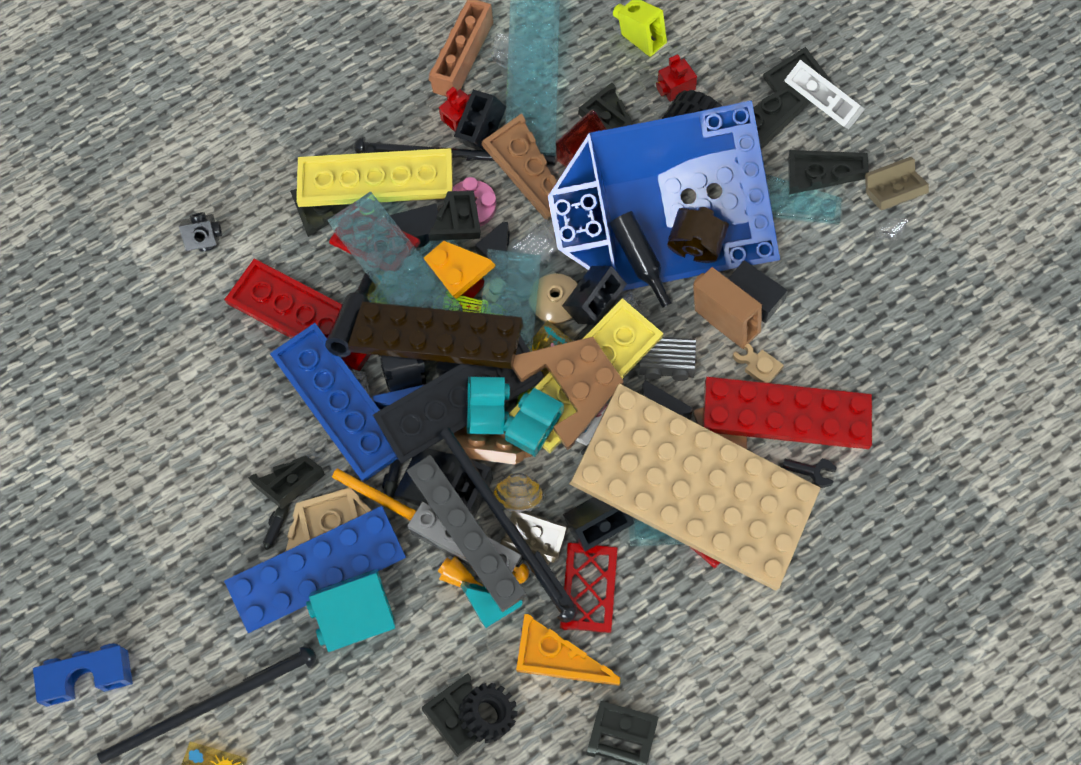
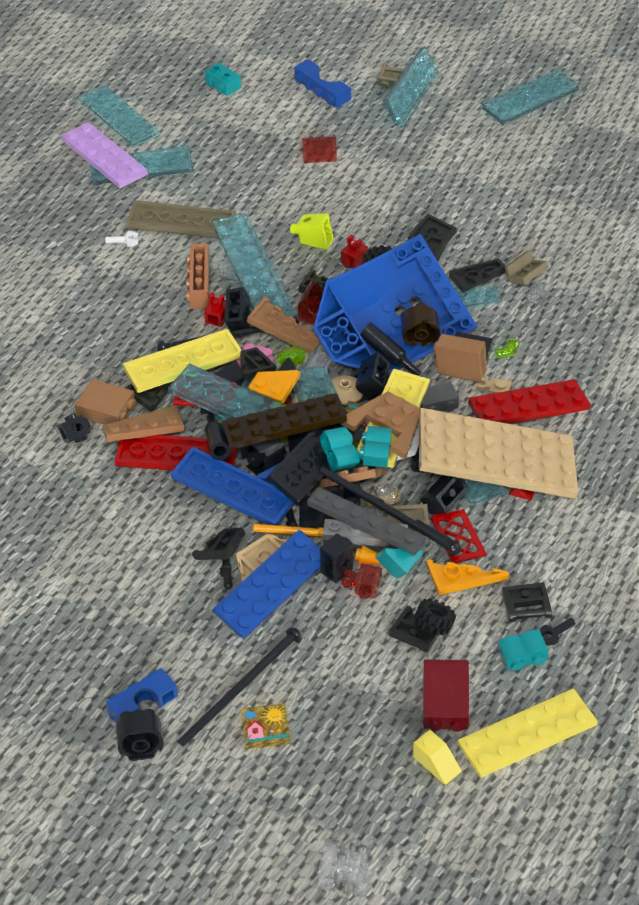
camera: 30 degrees left, 20 degrees down
teal brick [306,569,396,652] -> none
black bar [782,458,837,488] -> none
white slope [784,60,865,129] -> none
none -> medium nougat brick [75,379,136,425]
none -> medium nougat wing [103,406,184,442]
none -> black brick [116,709,164,761]
none -> clear neon green brick [277,346,306,367]
none -> black brick [320,533,353,584]
none -> clear red brick [342,563,382,599]
none -> clear neon green arm [495,339,519,358]

